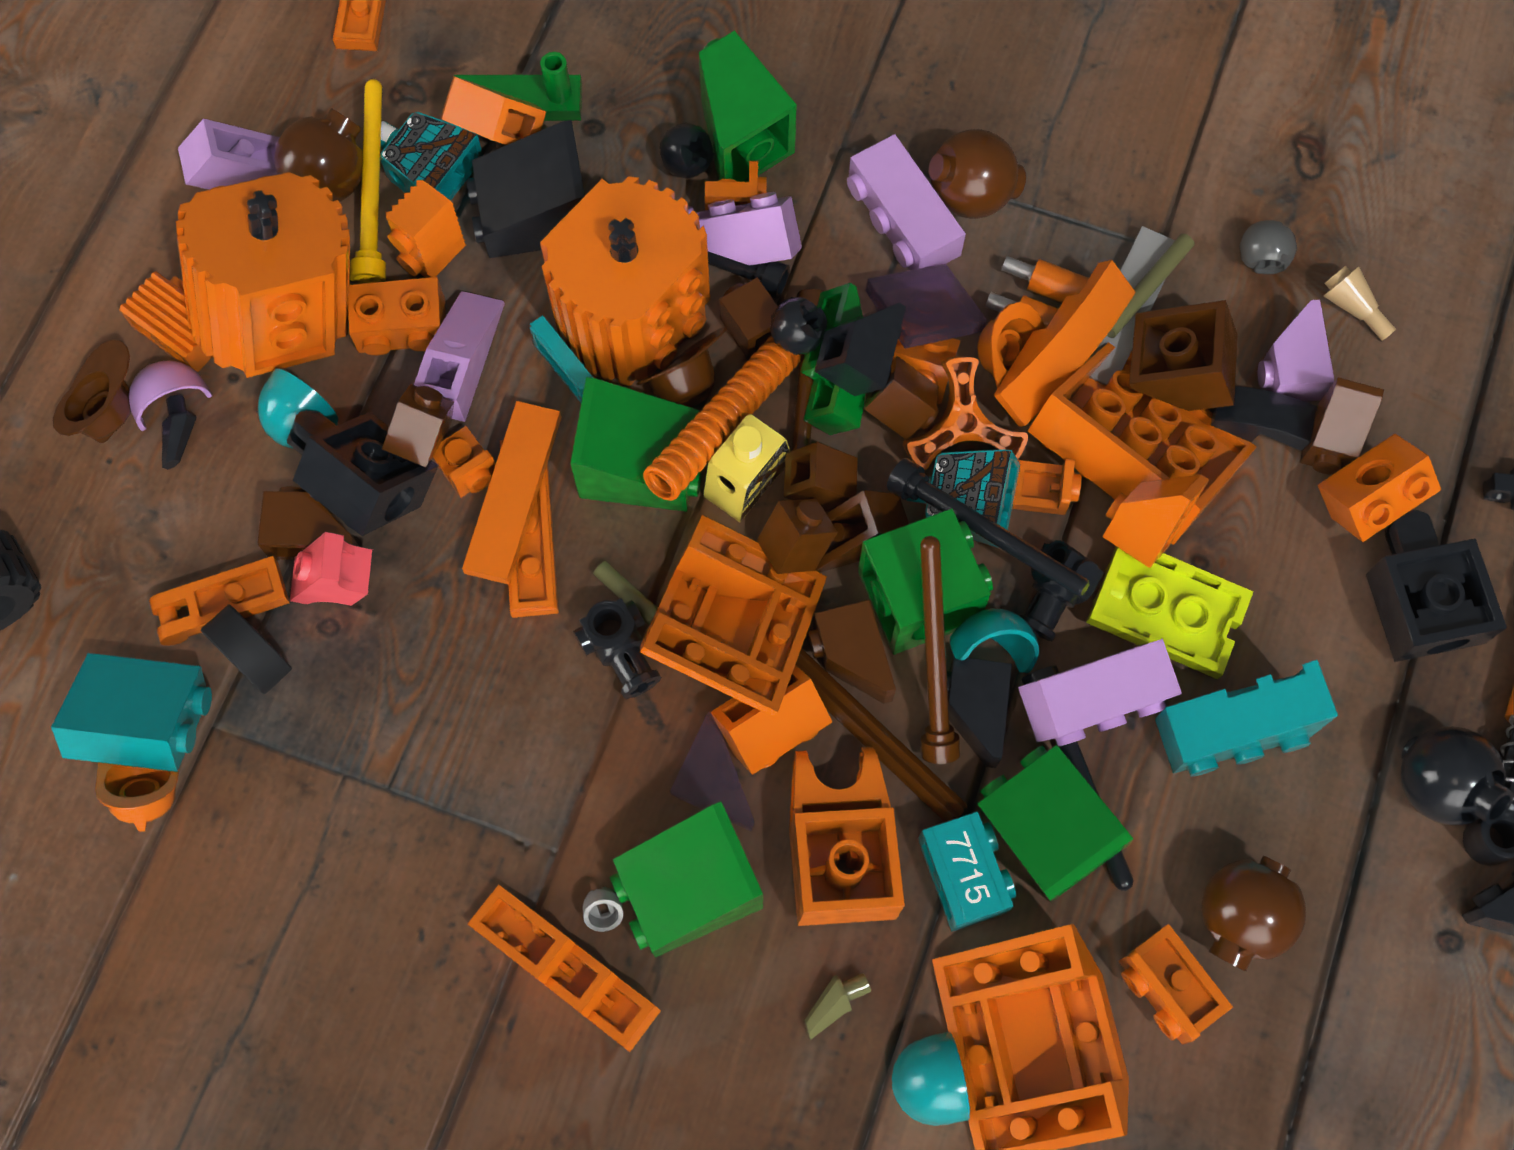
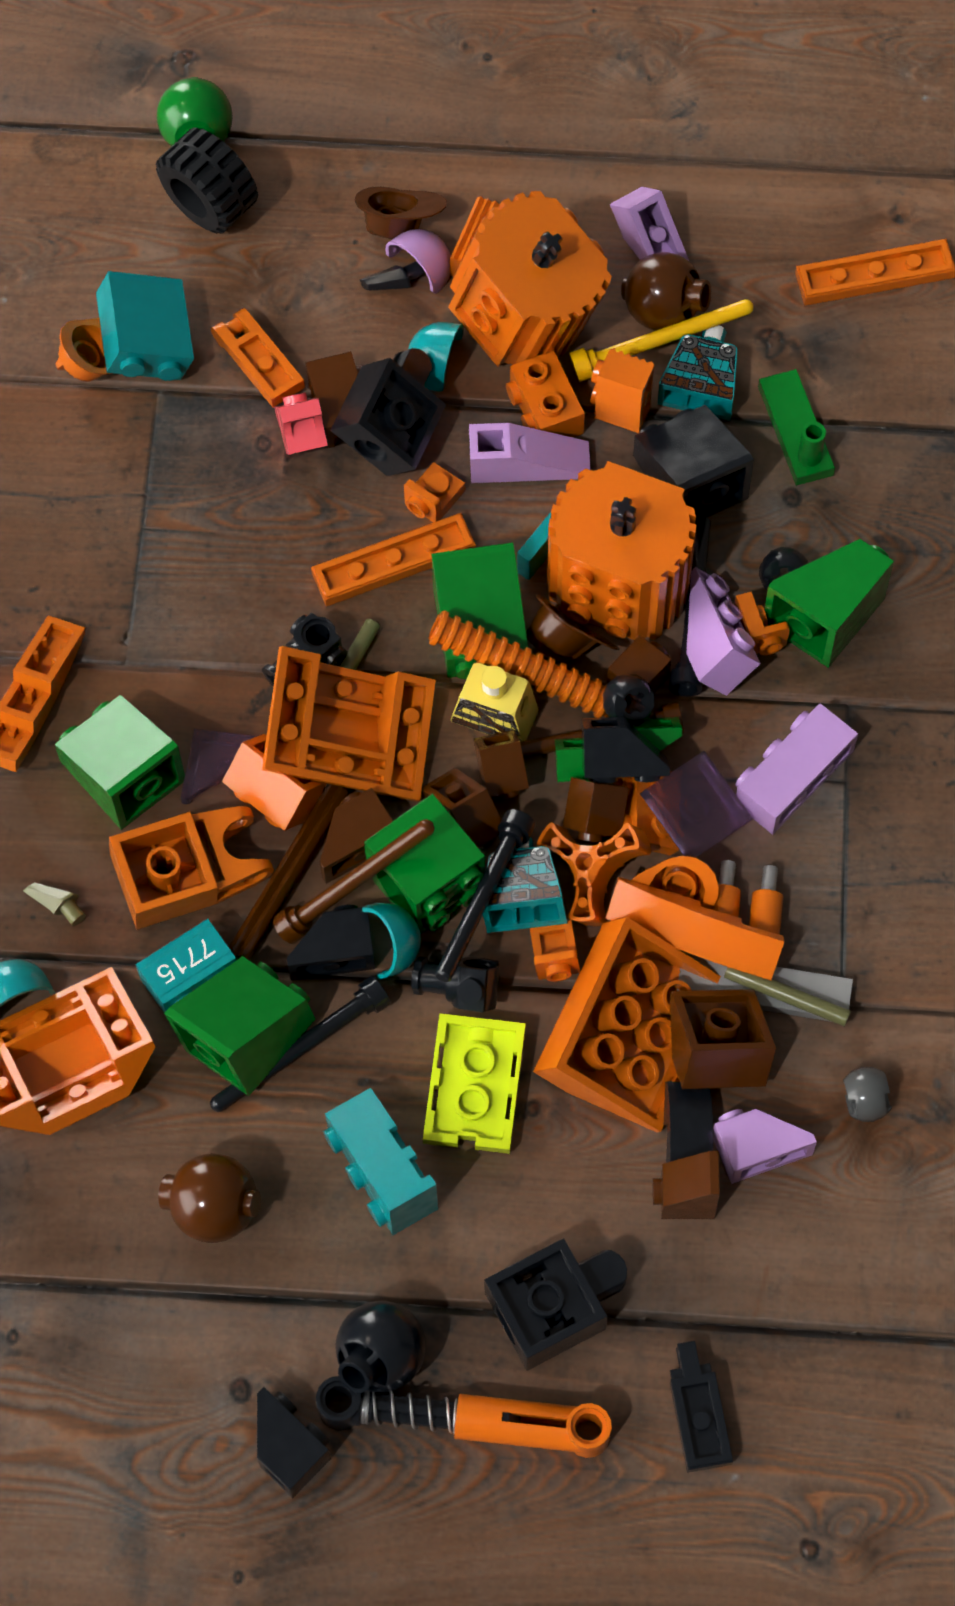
camera: 75 degrees right, 5 degrees down
black tyre [201,605,292,694] -> none
reddish brown slope [382,384,454,467] -> none
orange slope [441,76,546,145] -> none
orange tile [462,401,562,585] -> none
light grey hinge [583,887,623,932] -> none
reddish brown brick [757,498,838,574] -> none
reddish brown brick [929,129,1026,219] -> none
lavender brick [1018,639,1182,747] -> none
orange slope [1102,474,1209,568] -> none
orange bracket [1118,924,1233,1045] -> none
orange brick [1317,434,1441,542] -> none
tan cone [1323,265,1396,341] -> none

